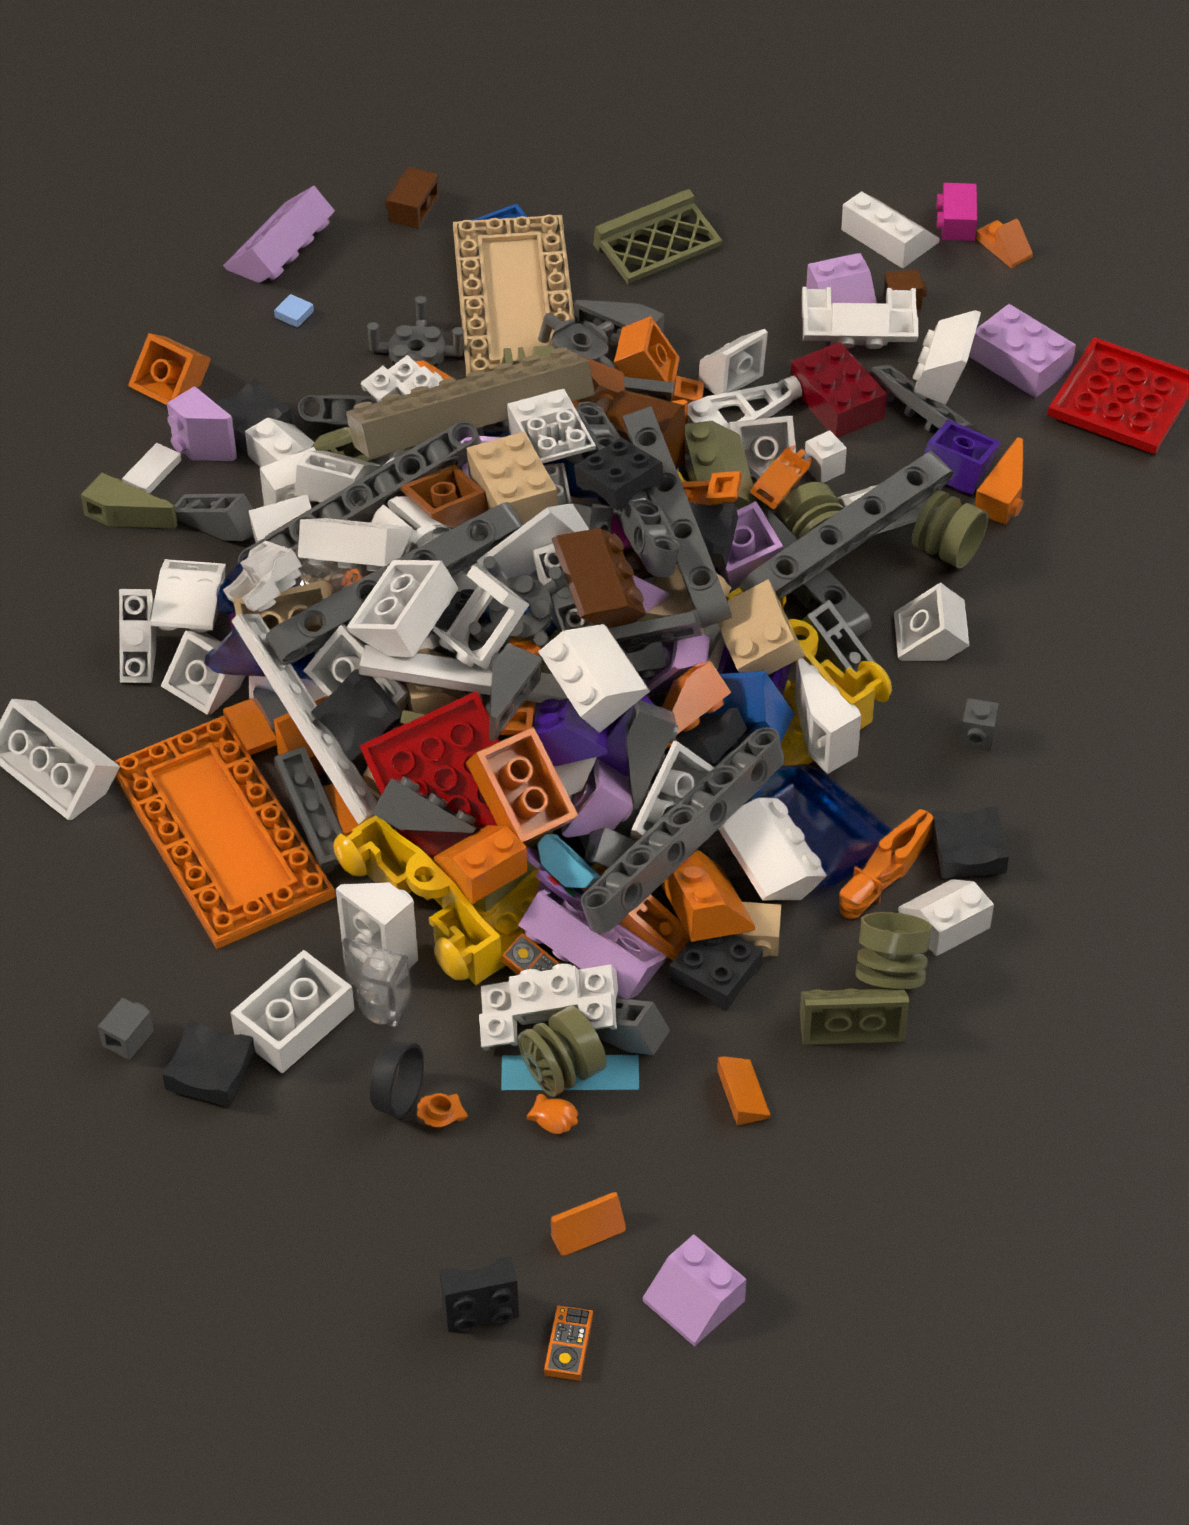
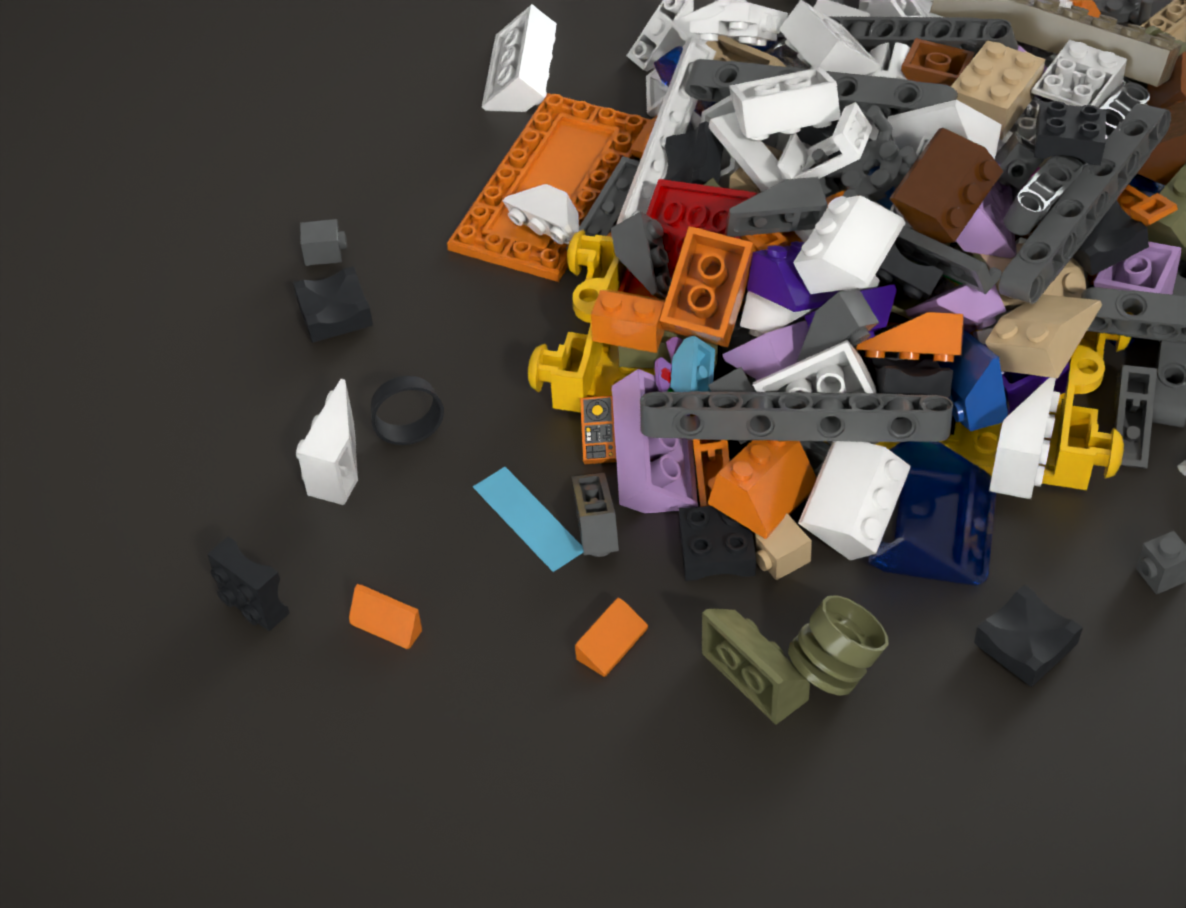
camera: 55 degrees right, 0 degrees up
white brick [231,950,355,1073] -> none
white slope [336,882,418,985] -> none
clear slope [342,938,411,1027] -> none
orange animal [417,1093,468,1128] -> none
white bracket [479,964,618,1050] -> none
olive wheel [518,1006,606,1097] -> none
orange animal [526,1094,578,1134] -> none
tile [544,1305,593,1381] -> none
lavender slope [643,1234,746,1347] -> none
orange arm [838,809,934,920] -> none
white slope [898,879,994,956] -> none
none -> white slope [296,379,358,505]
none -> white slope [503,184,579,245]

